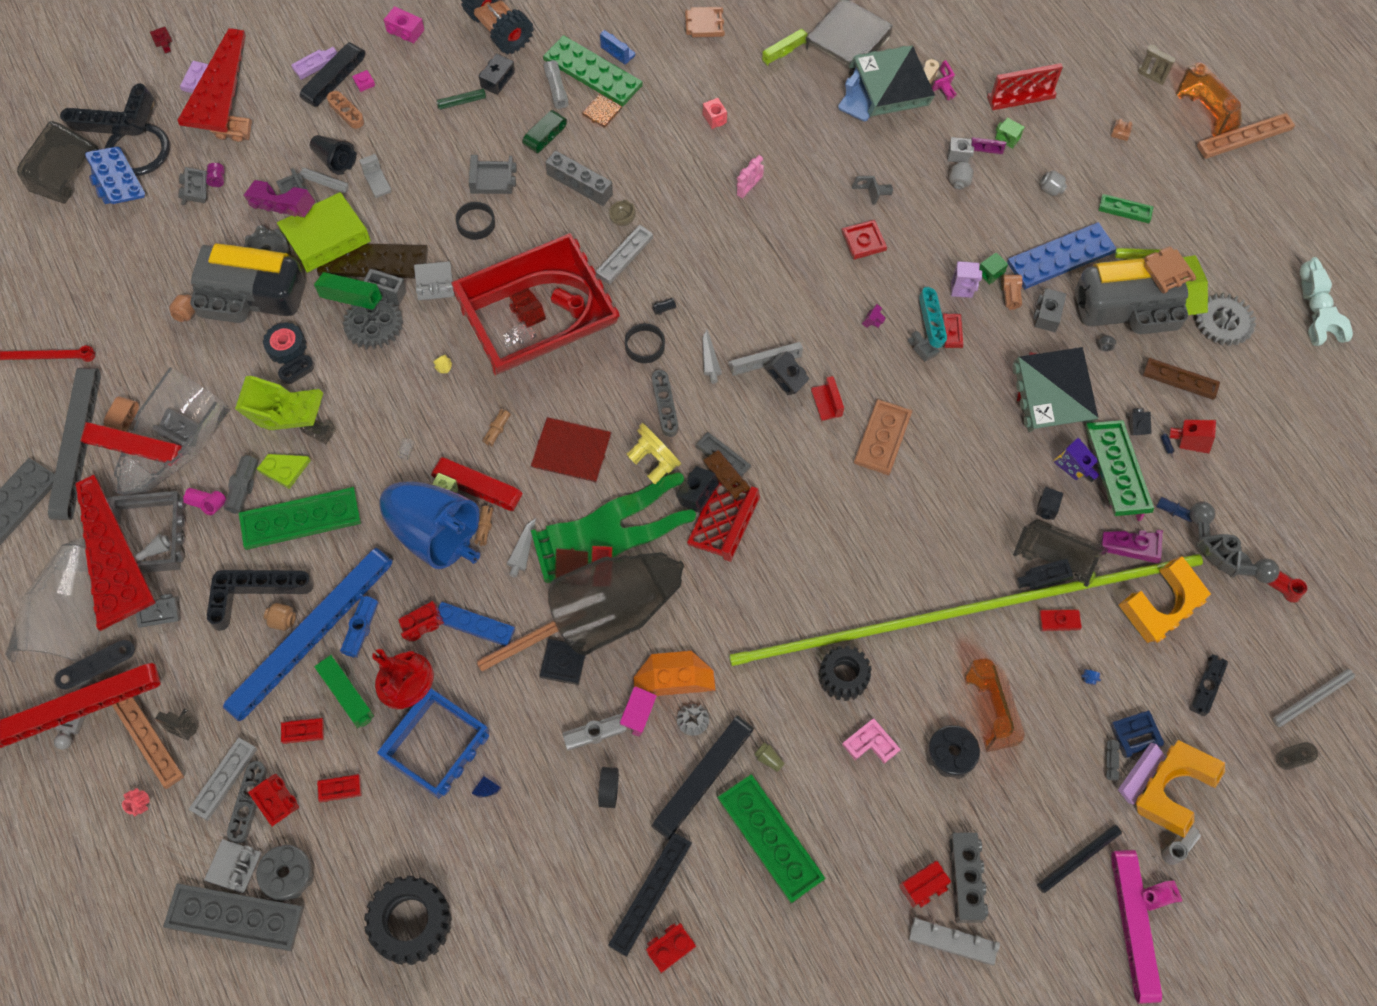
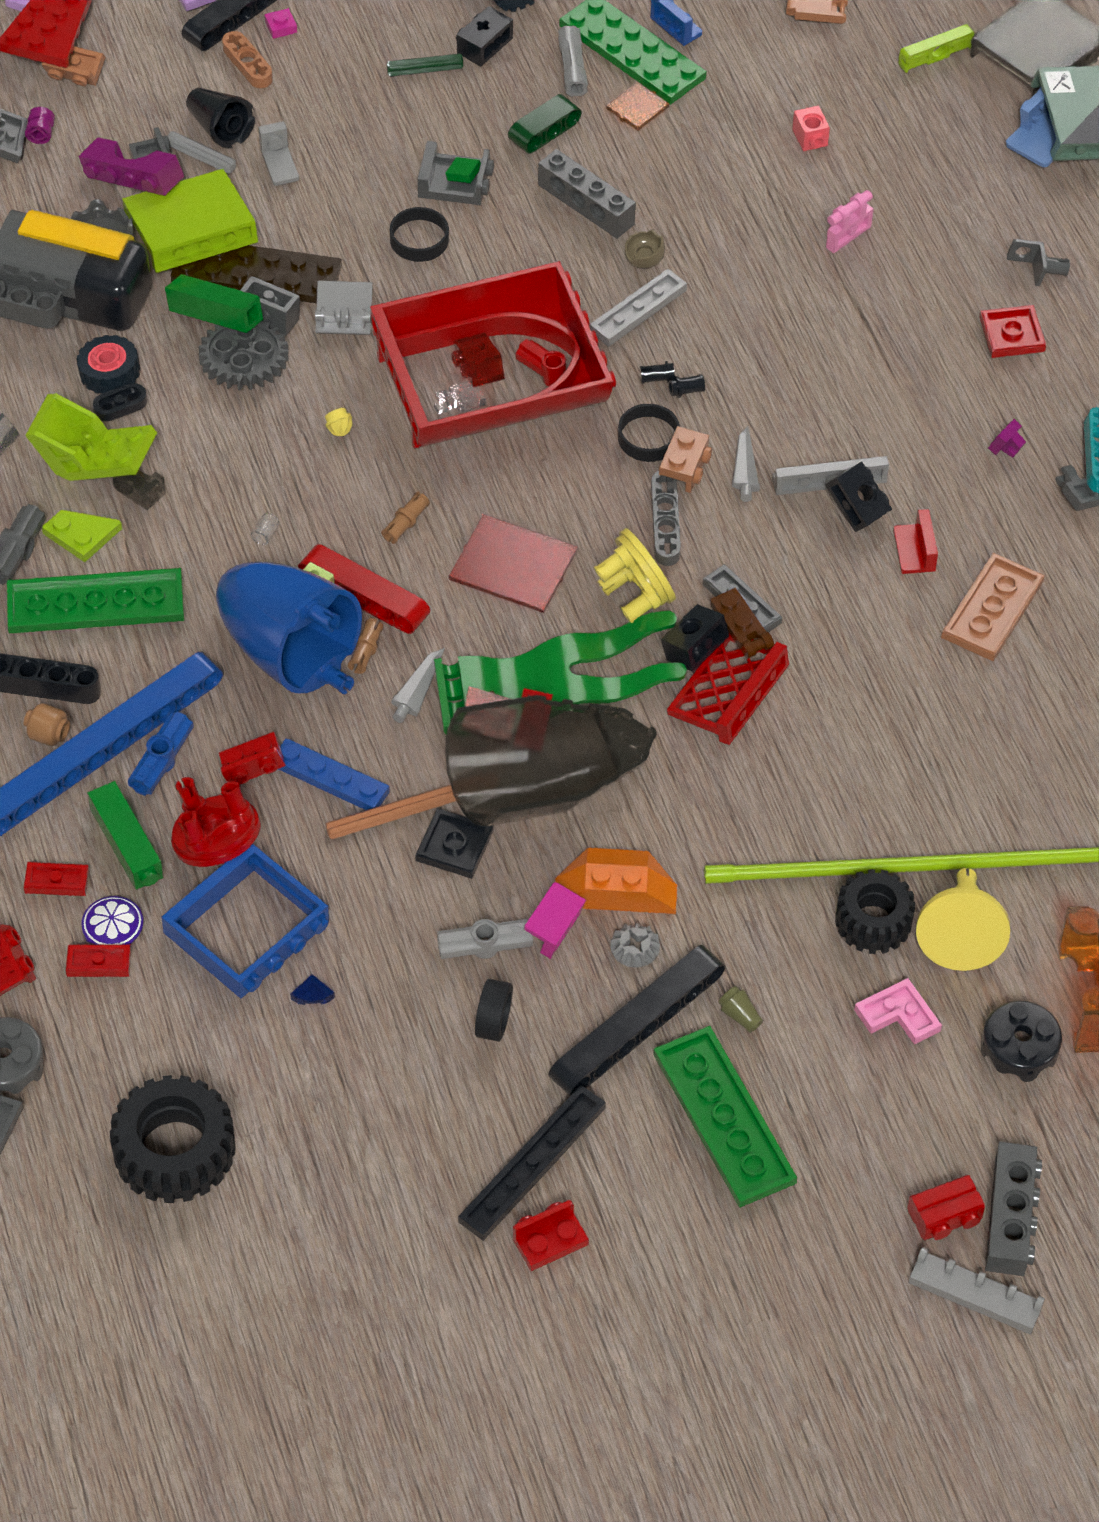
camera: 10 degrees right, 10 degrees down
none -> dish [81,896,143,947]
none -> green tile [445,157,481,183]
none -> black pin [640,361,675,384]
none -> nougat bracket [659,426,712,493]
none -> light yellow piece [916,868,1010,971]

